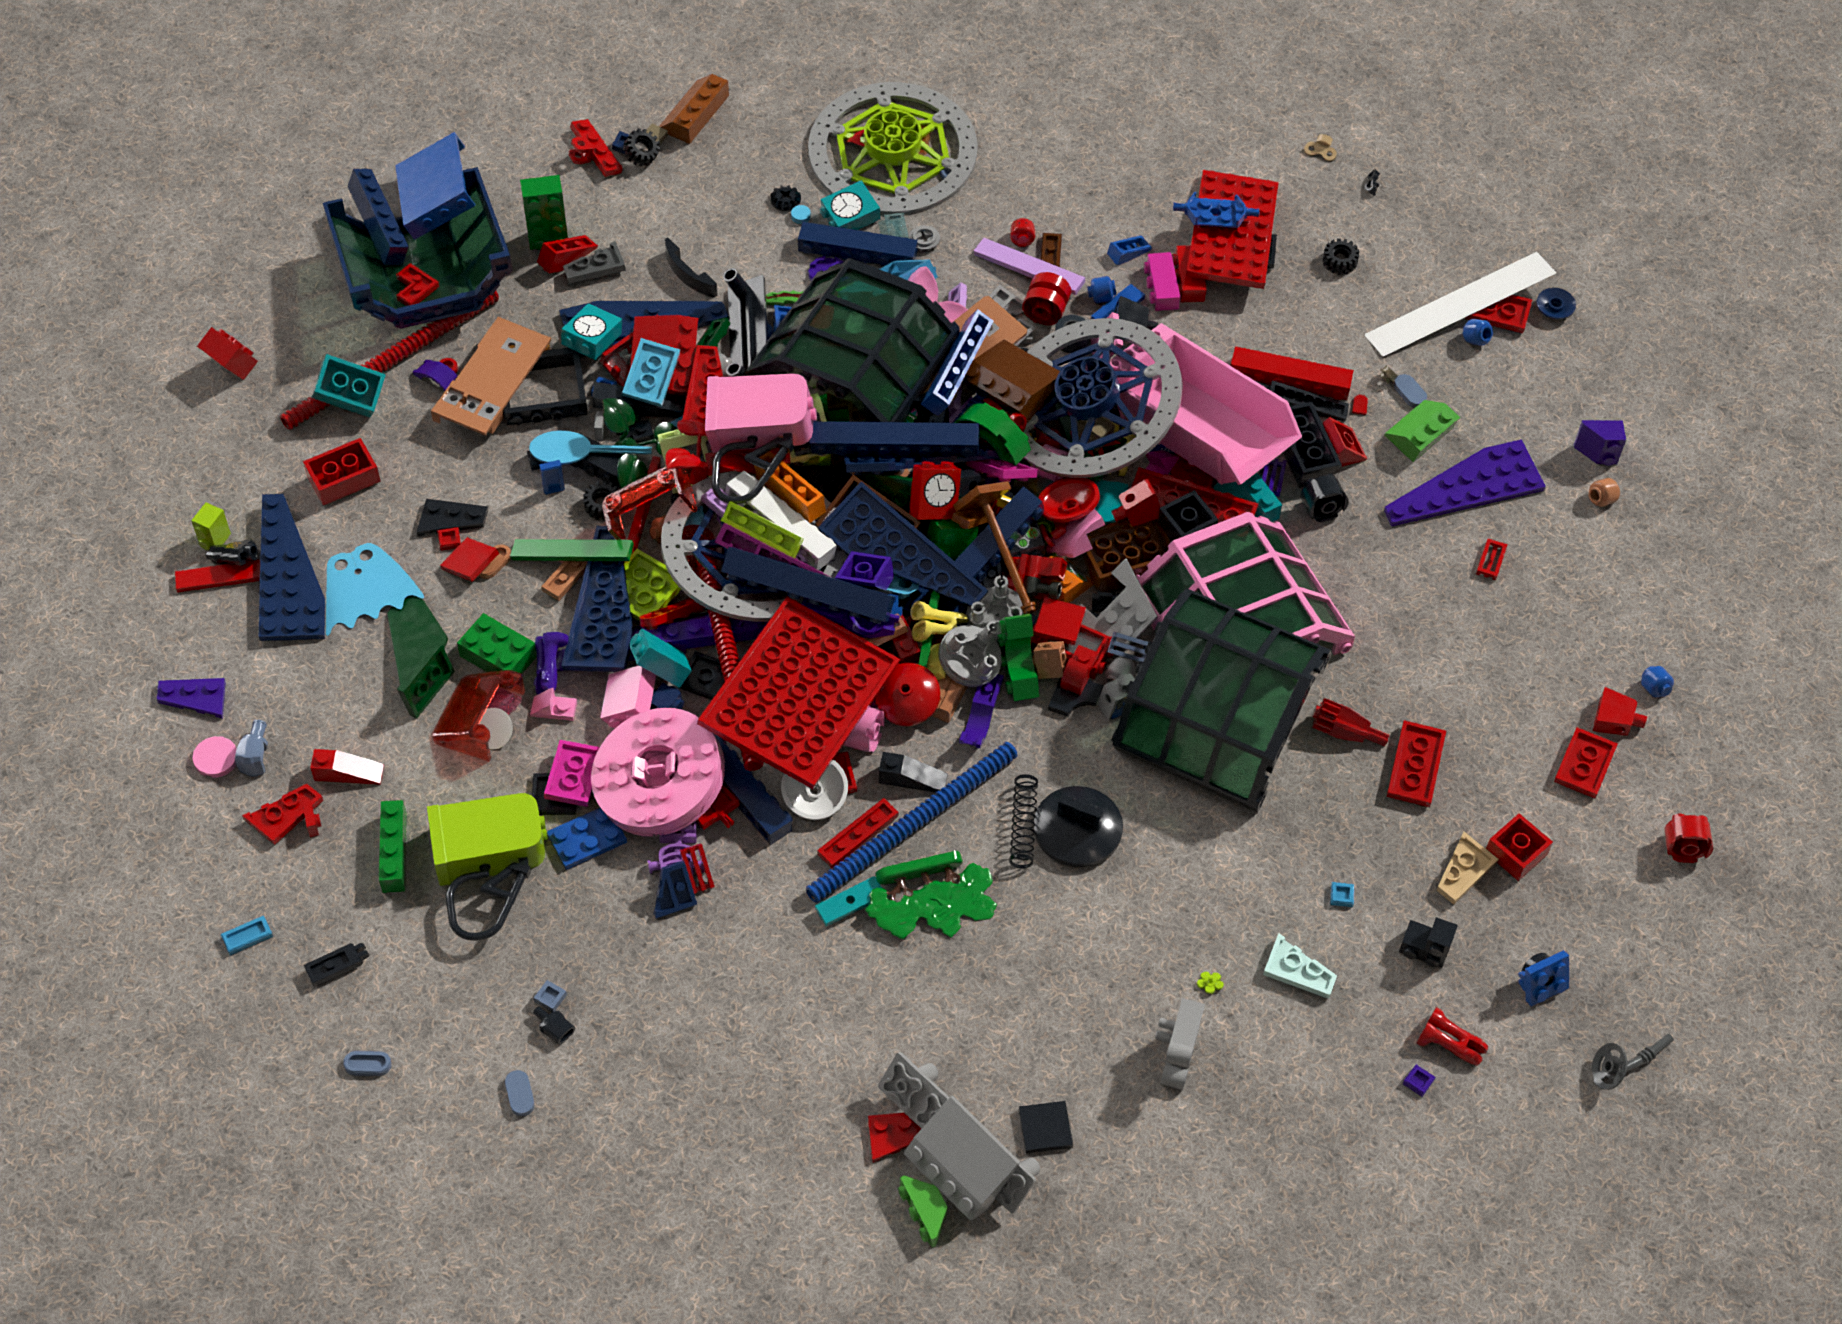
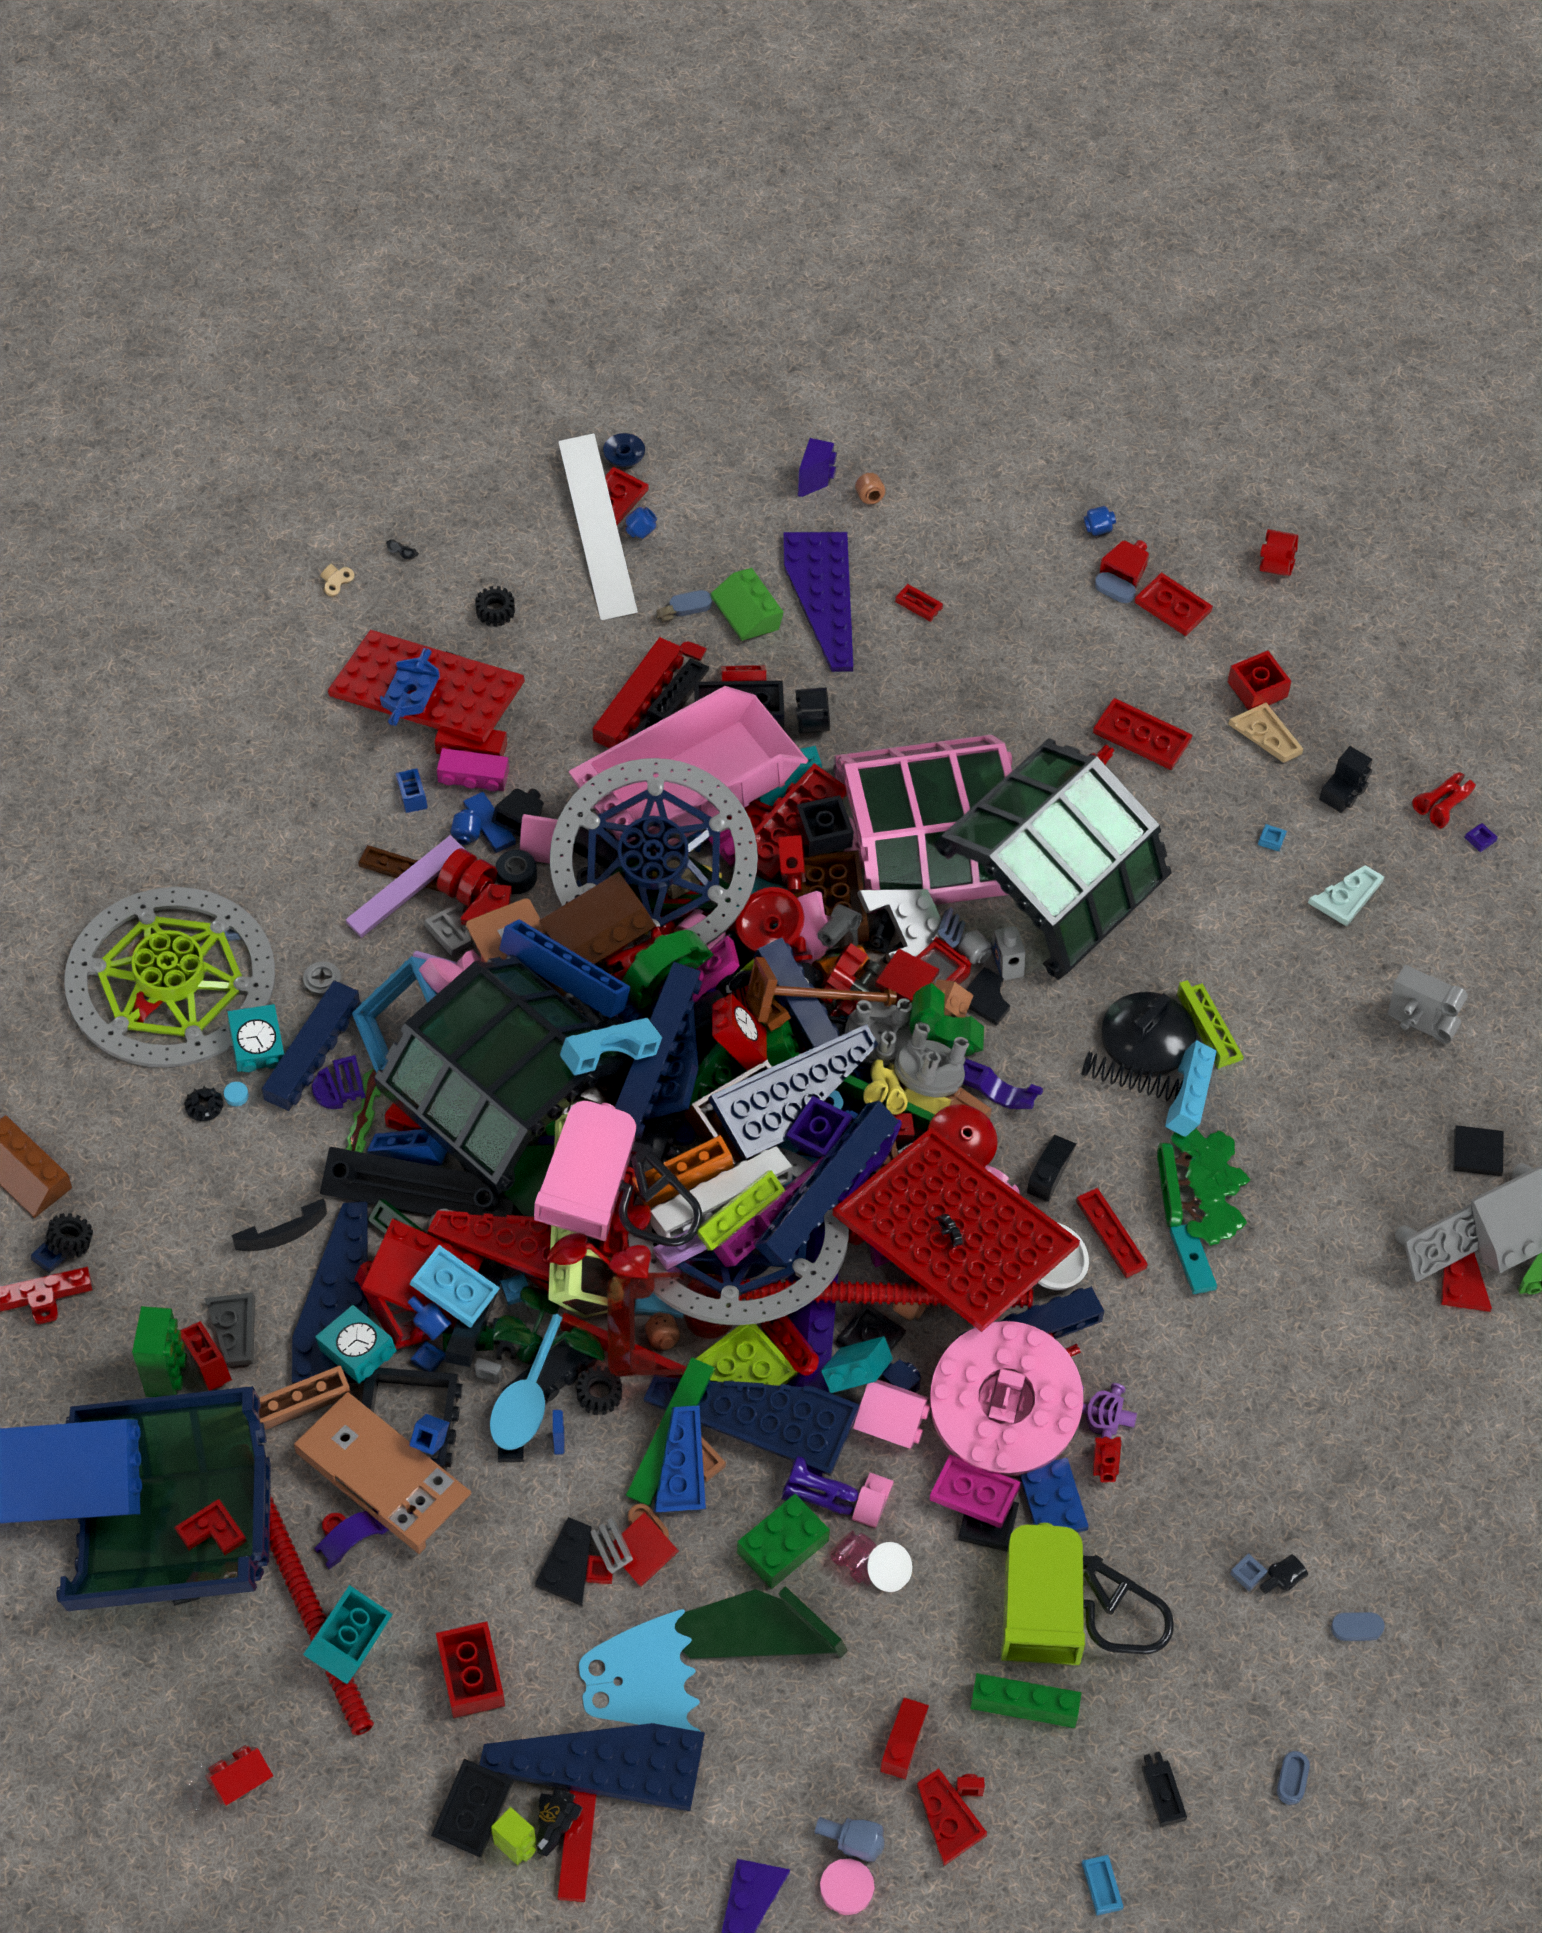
camera: 75 degrees left, 0 degrees up
dark blue brick [347,168,409,265] -> none
clear red windscreen [432,670,525,762] -> none
dark tan tile [646,124,668,145] -> none
dark blue wing [654,860,697,918] -> none
red tile [679,843,715,894] -> none
blue piece [806,741,1018,903] -> none
clear light blue tile [884,213,909,238] -> none
red head [1010,218,1035,247] -> none
red brick [1061,645,1098,695] -> none
lime plant [1197,971,1224,994] -> none
blue piece [1518,950,1569,1006] -> none
dark grey dish [1592,1034,1674,1090] -> none
none -> nougat brick [200,1365,351,1453]
none -> blue piece [407,1296,452,1341]
none -> blue brick [409,1414,450,1455]
none -> black tile [431,1759,514,1858]
none -> red wing [460,884,512,925]
none -> medium azure arch [560,1018,662,1075]
none -> light grey tile [590,1518,633,1573]
none -> blue wing [654,1406,706,1512]
none -> dark grey piece [817,904,862,950]
none -> black piece [935,1214,963,1247]
none -> red hips [1092,1436,1122,1482]
none -> sand blue tile [1095,572,1136,603]
none -> medium azure arch [1165,1040,1216,1137]
none -> lime fence [1177,980,1244,1069]

